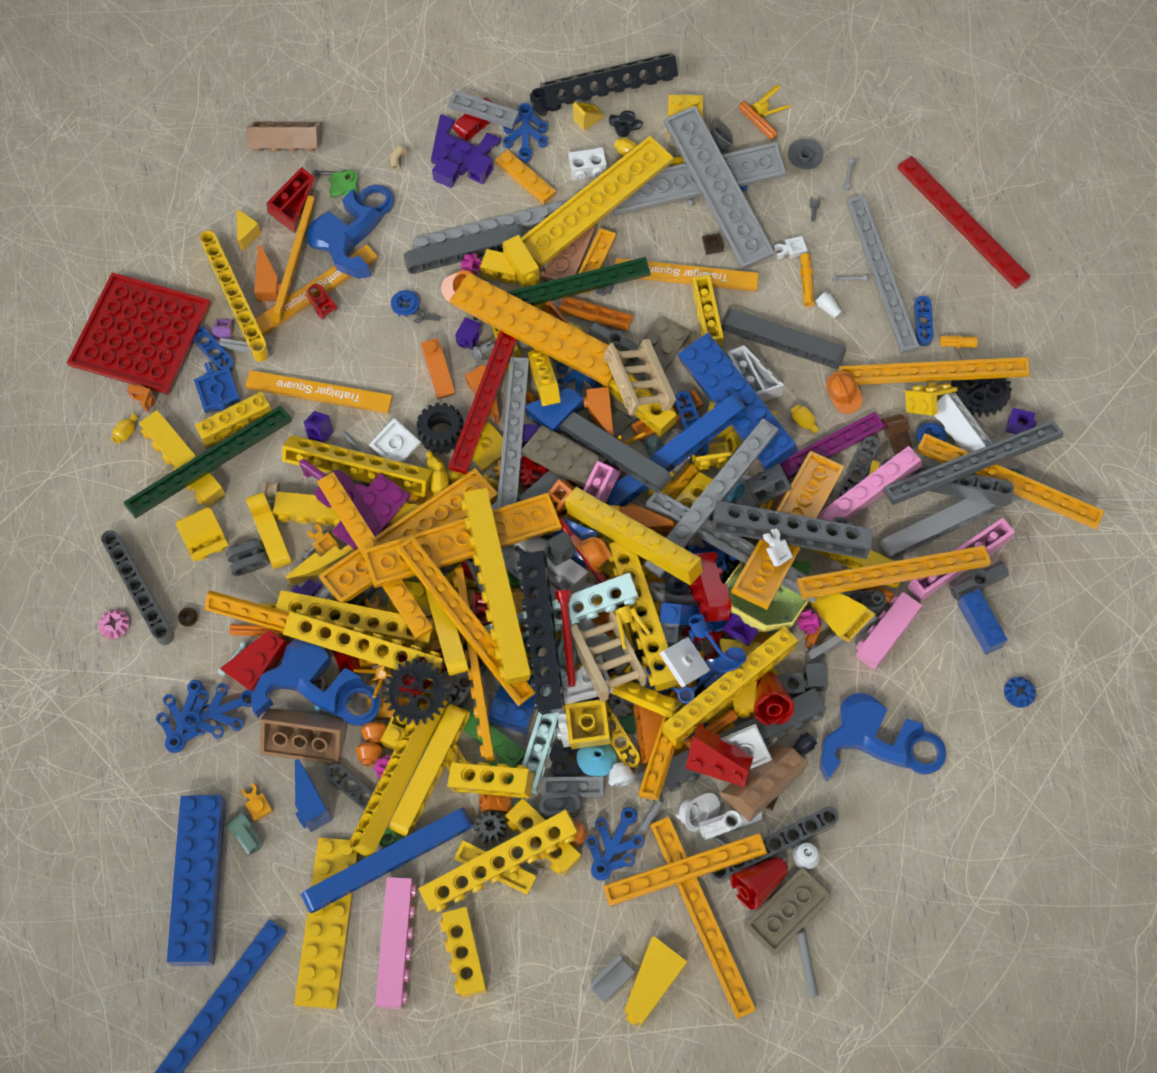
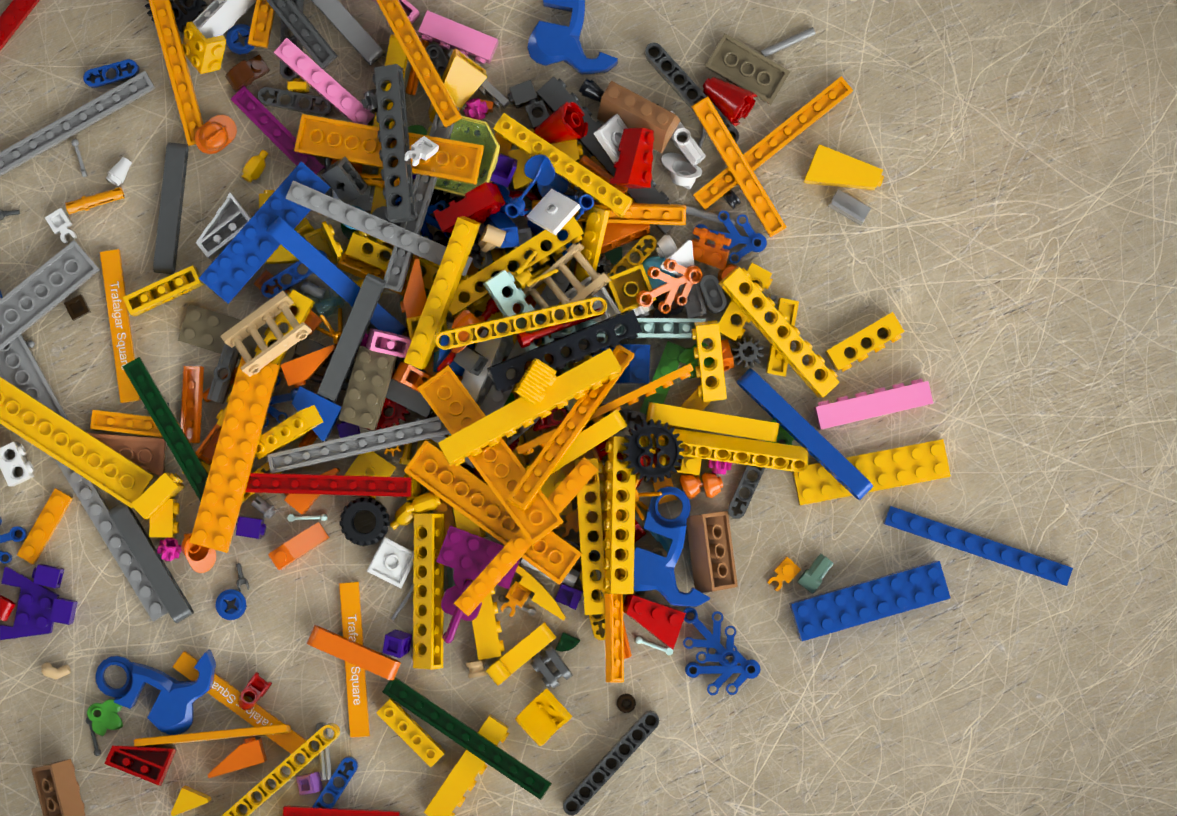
camera: 105 degrees left, 20 degrees up
bright pink gear [98,608,130,639] -> none
blue plate [194,362,241,413] -> none
blue slope [295,758,333,832] -> none
white cone [792,841,820,870] -> none
light orange axle [940,334,978,349] -> none
none -> light aqua hinge [287,513,327,522]
none -> orange beam [307,625,401,681]
none -> yellow beam [435,297,607,350]
none -> tan piece [477,224,506,253]
none -> yellow brick [514,358,557,405]
none -> dark green tile [555,632,580,652]
none -> orange plant [636,259,703,314]
none -> white piece [660,240,694,277]
none -> orange plate [692,227,731,270]
none -> black bush [723,190,741,209]

